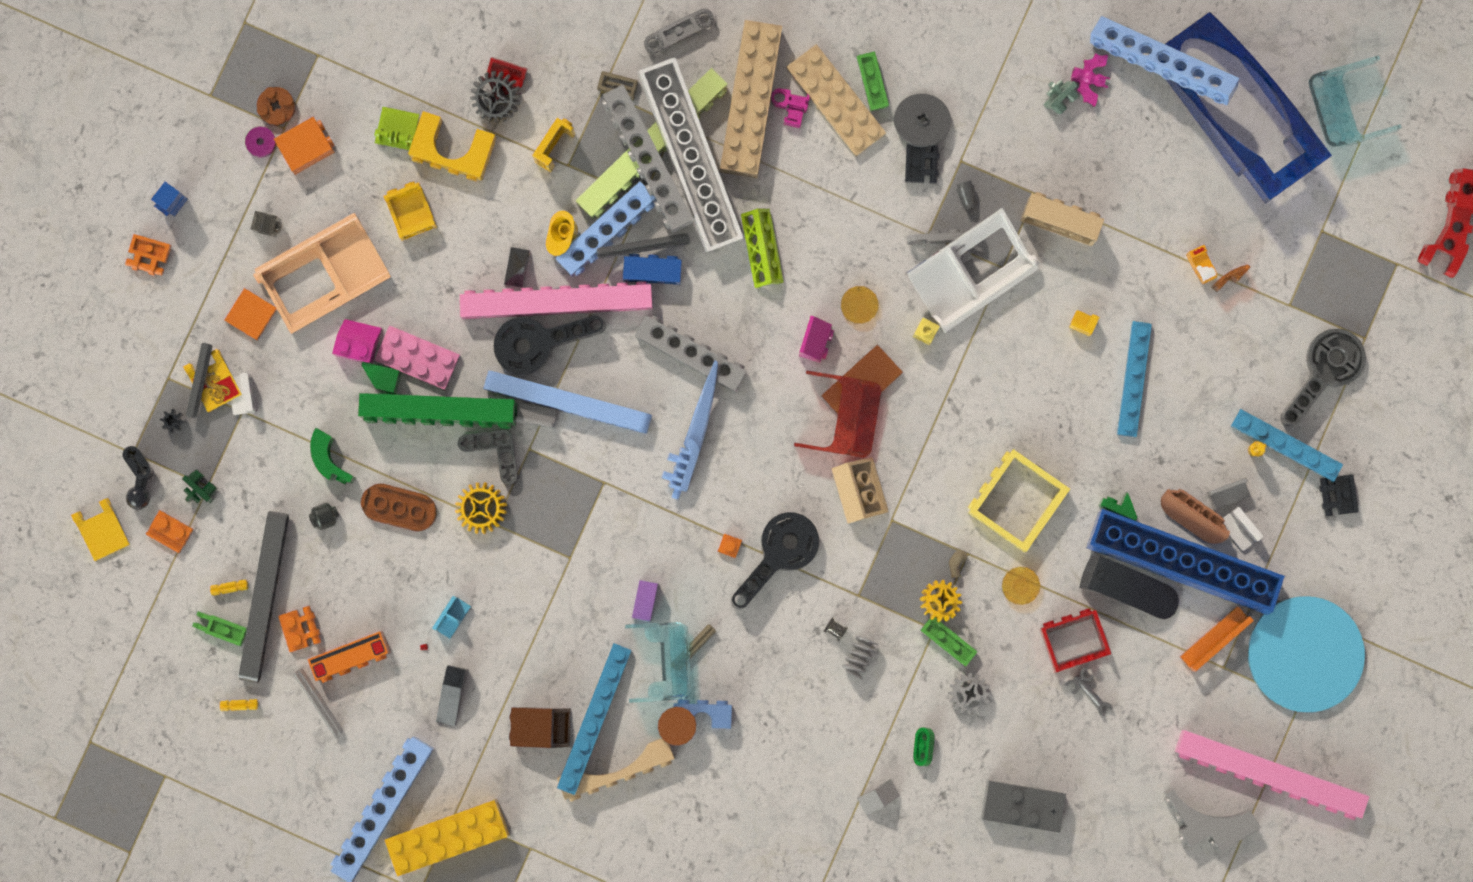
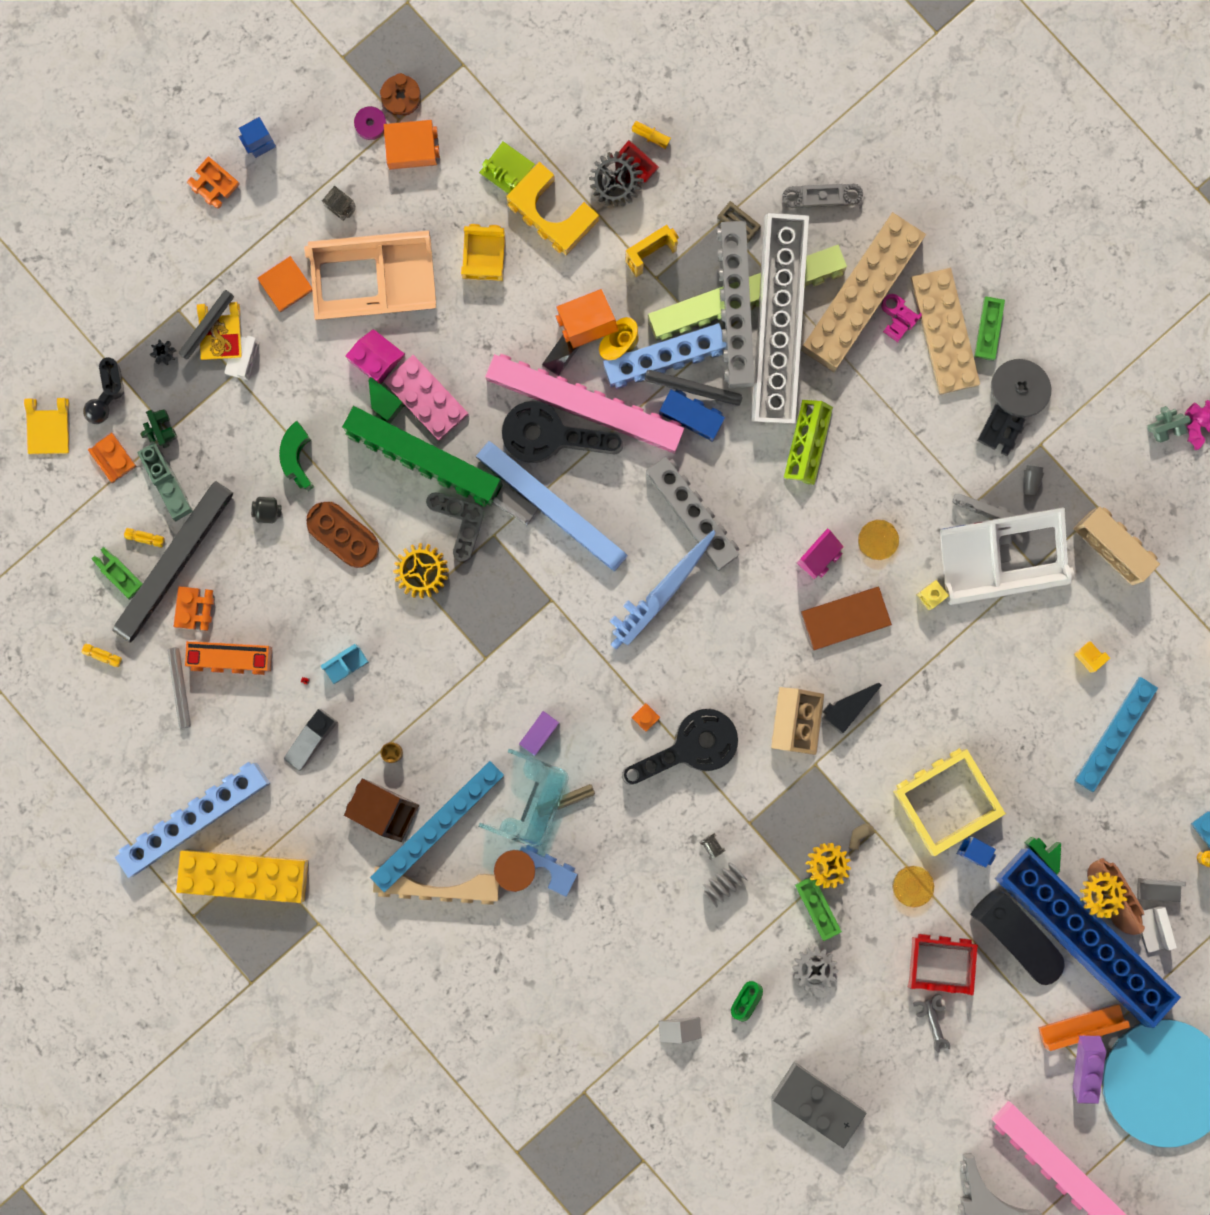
camera: 25 degrees right, 0 degrees up
clear red windscreen [794,370,881,457] -> none
none -> sand green slope [137,442,193,522]
none -> pearl gold wheel [380,742,403,763]
none -> orange brick [555,289,618,349]
none -> yellow axle [631,121,671,149]
none -> black slope [822,683,882,734]
none -> blue piece [956,836,996,868]
none -> medium lavender brick [1072,1036,1106,1104]
none -> yellow gear [1080,872,1127,918]

